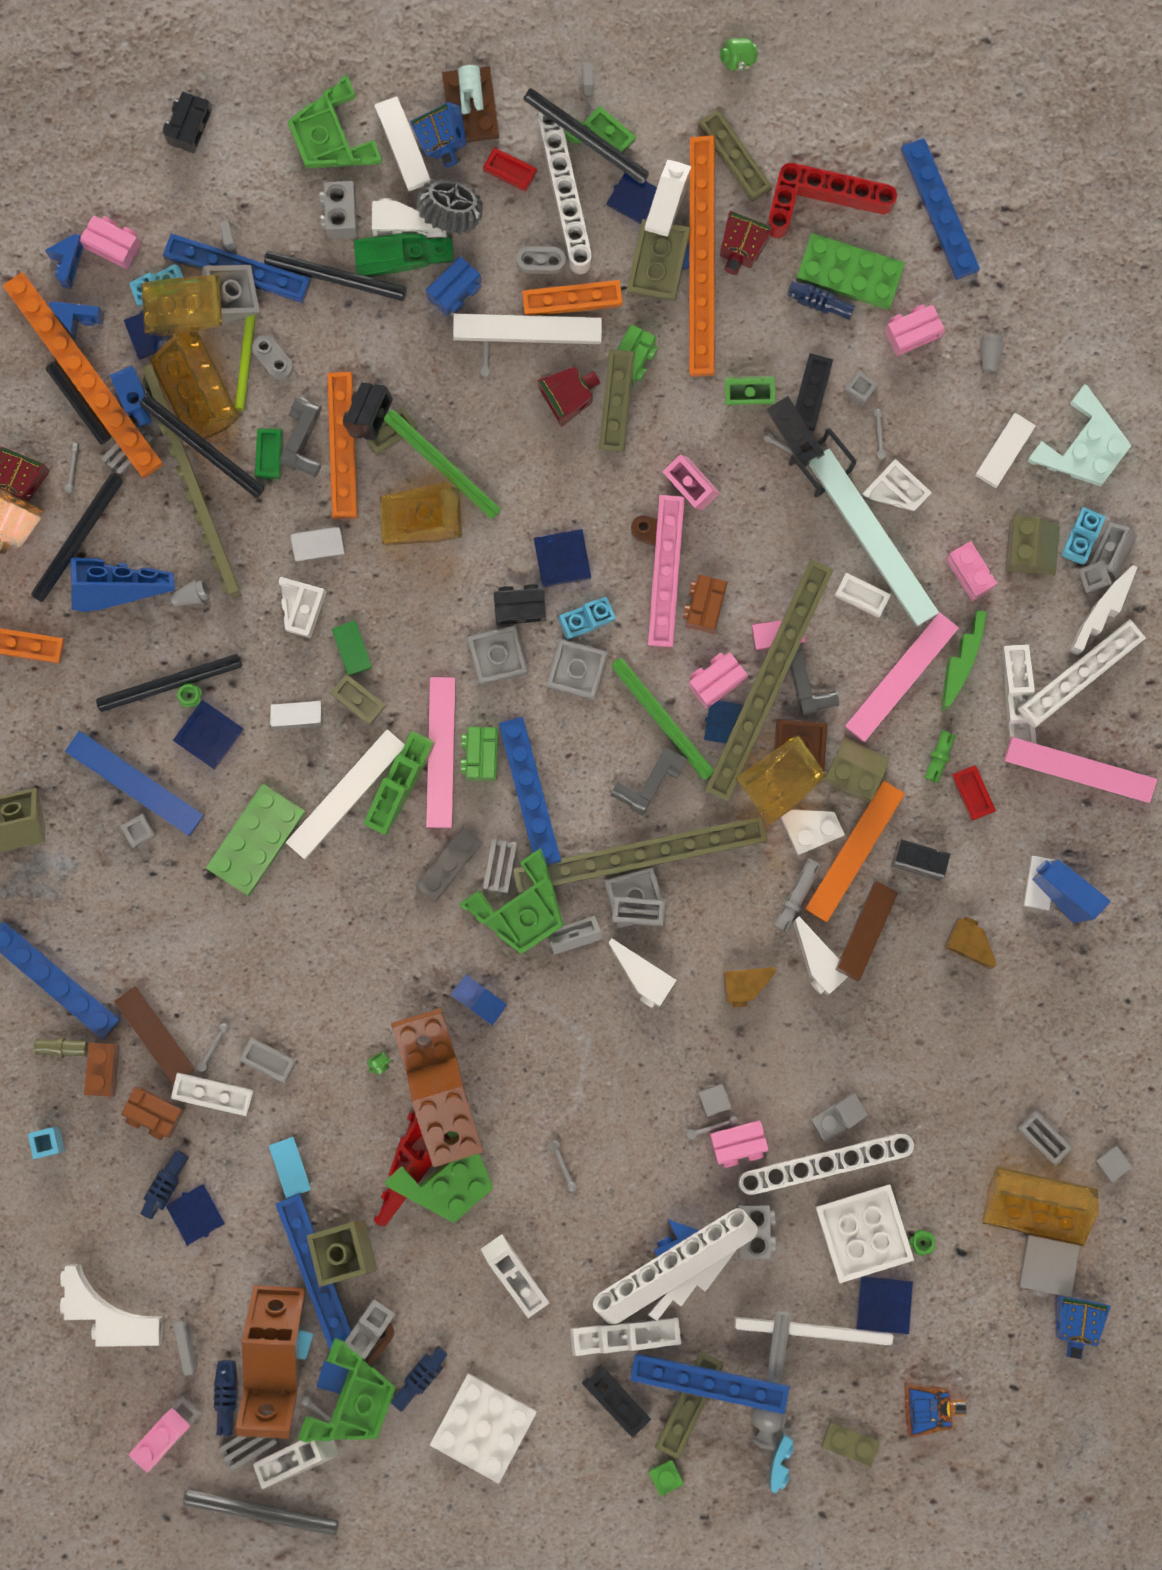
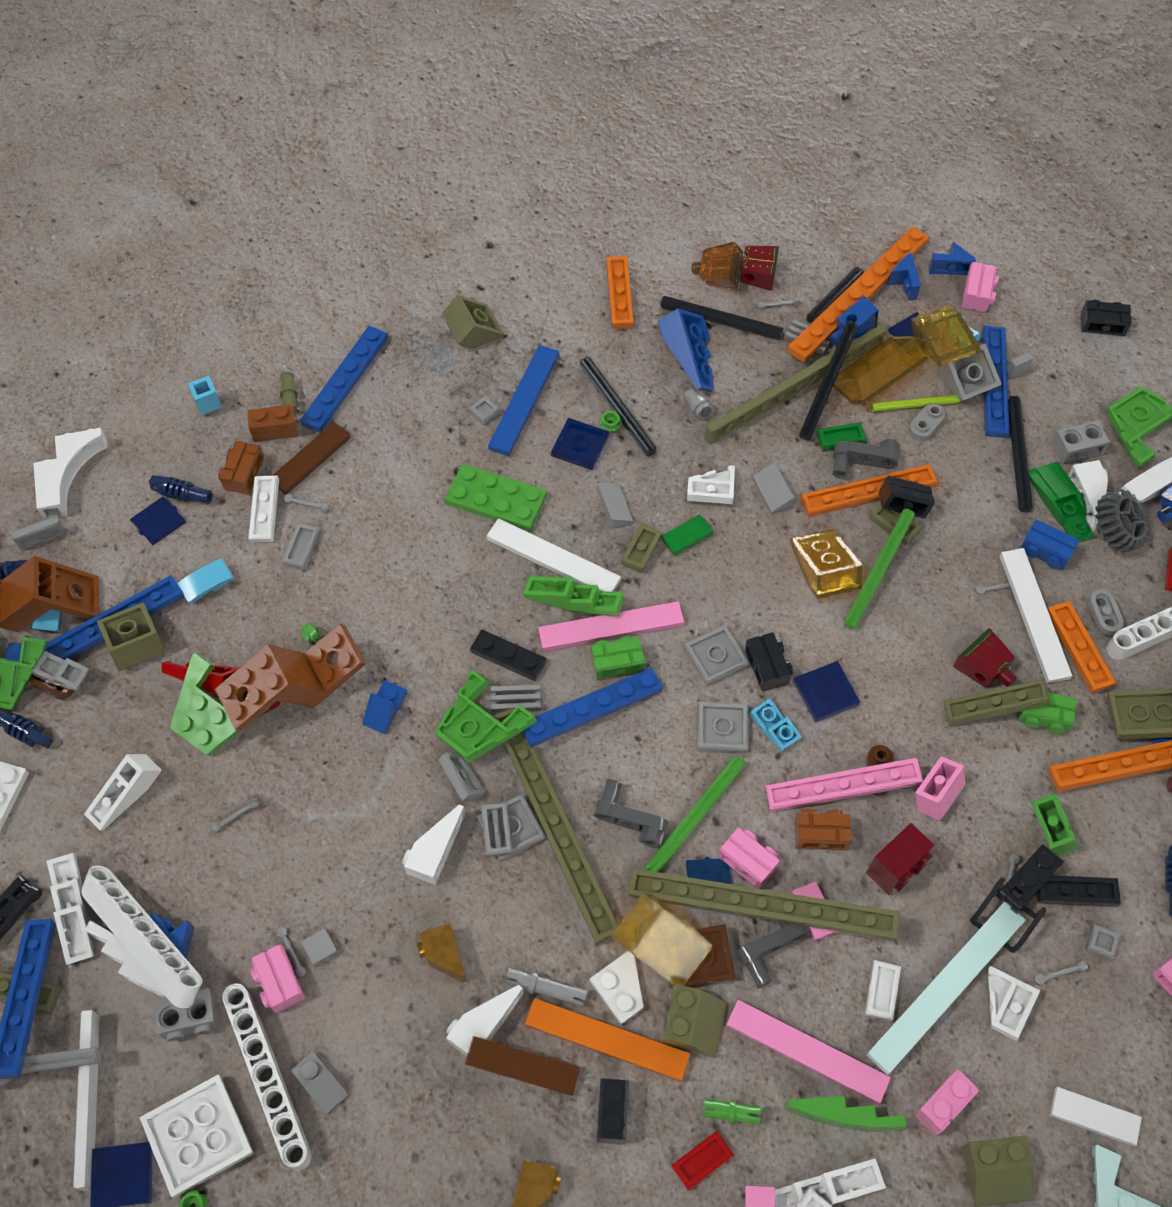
camera: 80 degrees right, 20 degrees down
none -> dark red brick [866,823,935,895]

